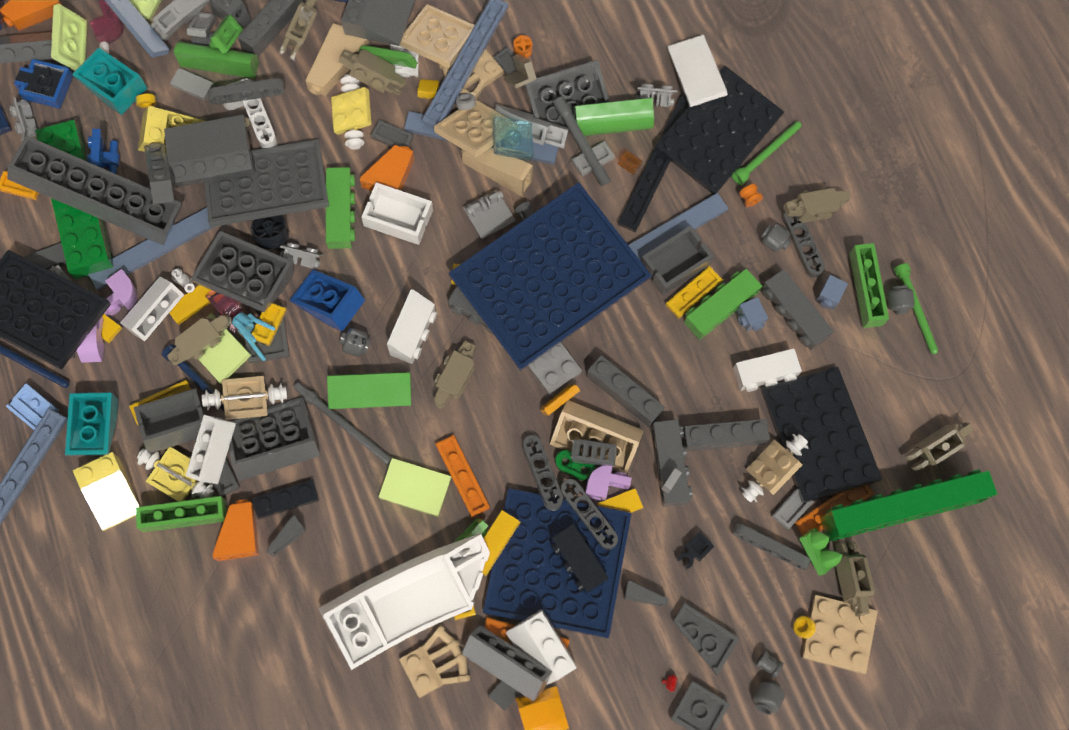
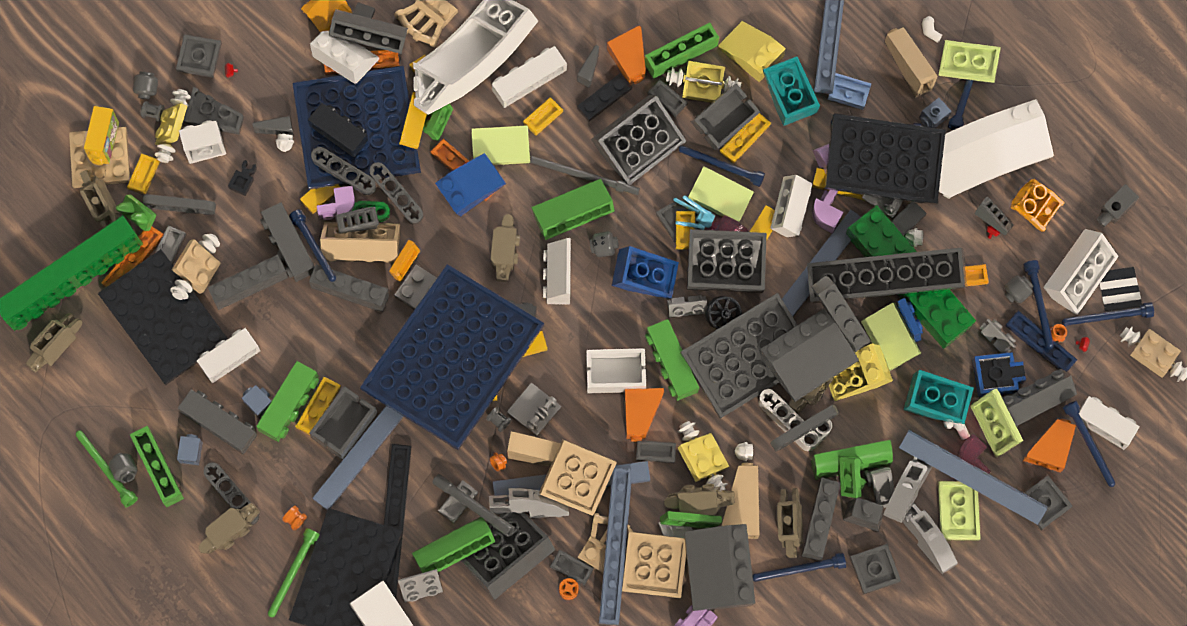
camera: 160 degrees right, 0 degrees up
yellow tile [136,94,156,108] -> none
dark tan hinge [167,315,233,366] -> none
light grey tile [170,68,214,101] -> none
white arm [171,269,195,293] -> none
white brick [186,415,236,484] -> none
tan plate [202,376,287,420] -> none
yellow slope [417,79,439,99] -> none
light grey tile [456,94,476,110] -> none
clear light blue tile [492,116,534,161] -> none
dark tan panel [504,54,537,88] -> none
clear orange piece [618,150,642,175] -> none
light grey tile [661,468,682,494] -> none
dark grey head [761,223,791,252] -> none
yellow tile [793,616,816,639] -> none
none -> yellow brick [84,106,119,165]
none -> yellow tile [127,154,160,195]
none -> light yellow plate [155,89,191,163]
none -> white brick [179,120,226,164]
none -> white plate [275,134,294,152]
none -> dark blue piece [289,209,336,282]
none -> blue slope [435,153,506,217]
none -> orange plate [489,452,507,471]
none -> white brick [492,46,567,108]
none -> yellow tile [523,97,563,136]
none -> white plate [735,442,753,461]
none -> yellowish green tile [861,303,921,371]
none -> white plate [905,228,923,247]

